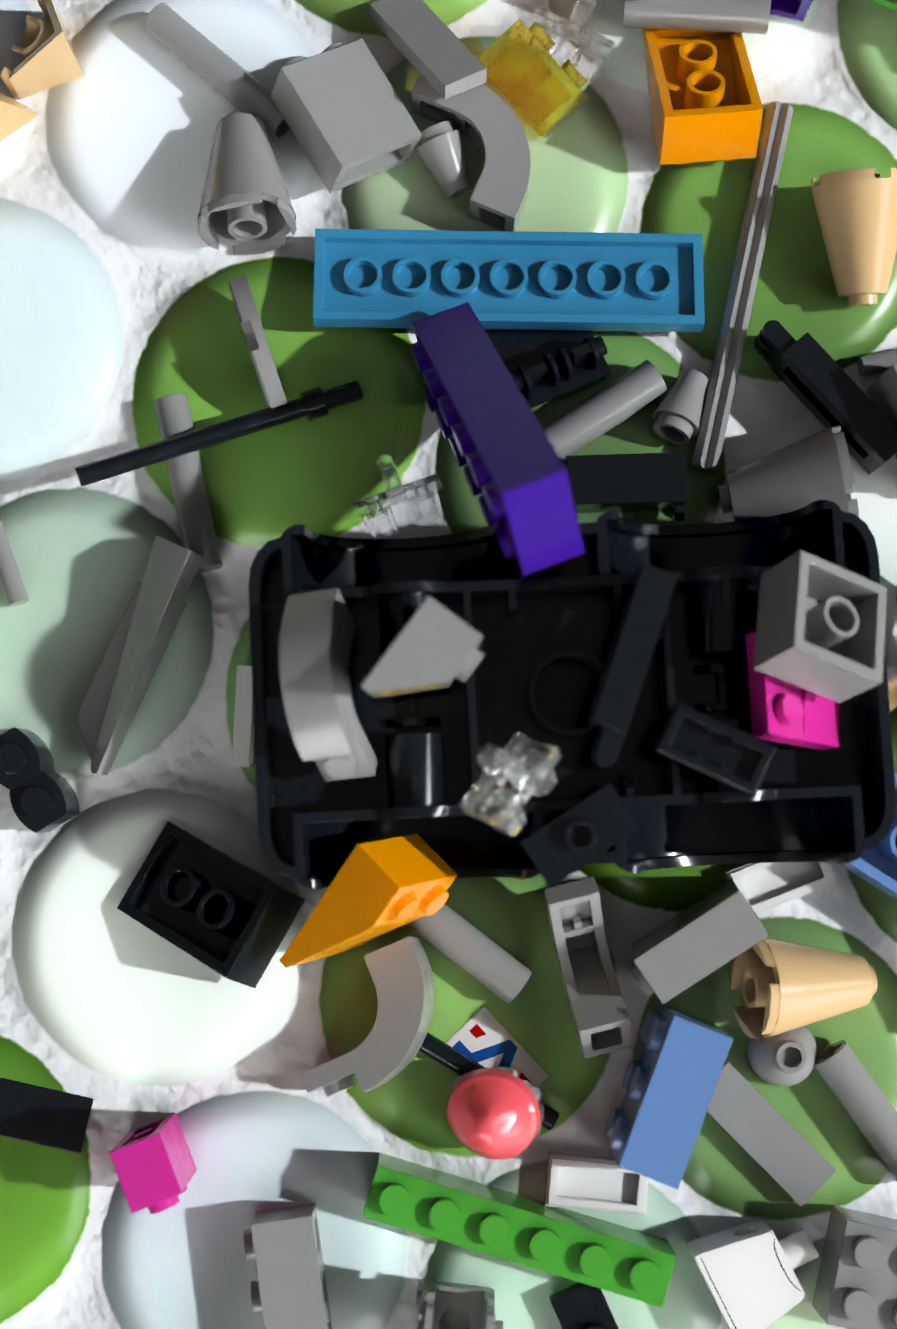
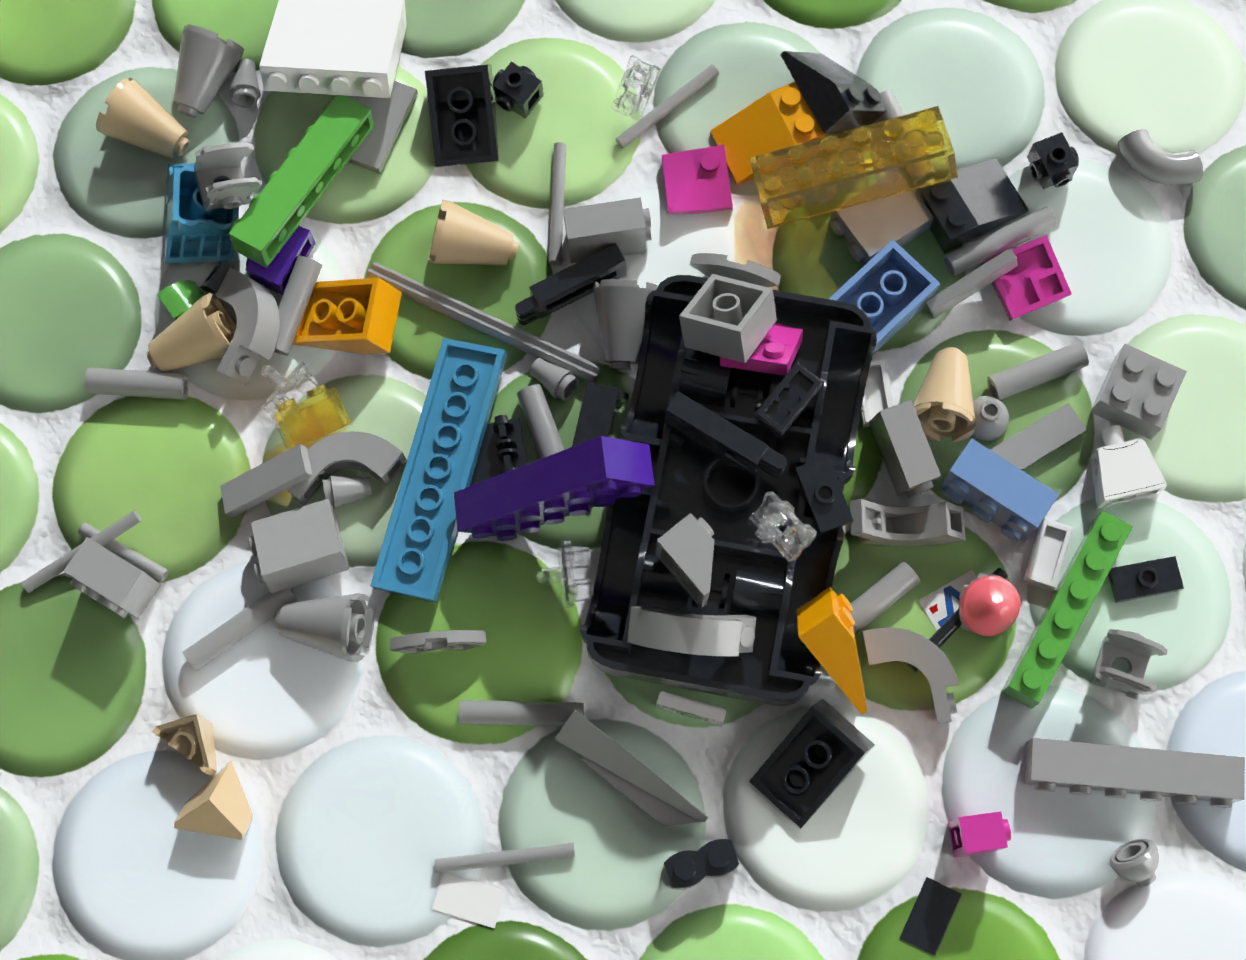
camera: 65 degrees left, 10 degrees down
black bar [75,380,363,487] -> none

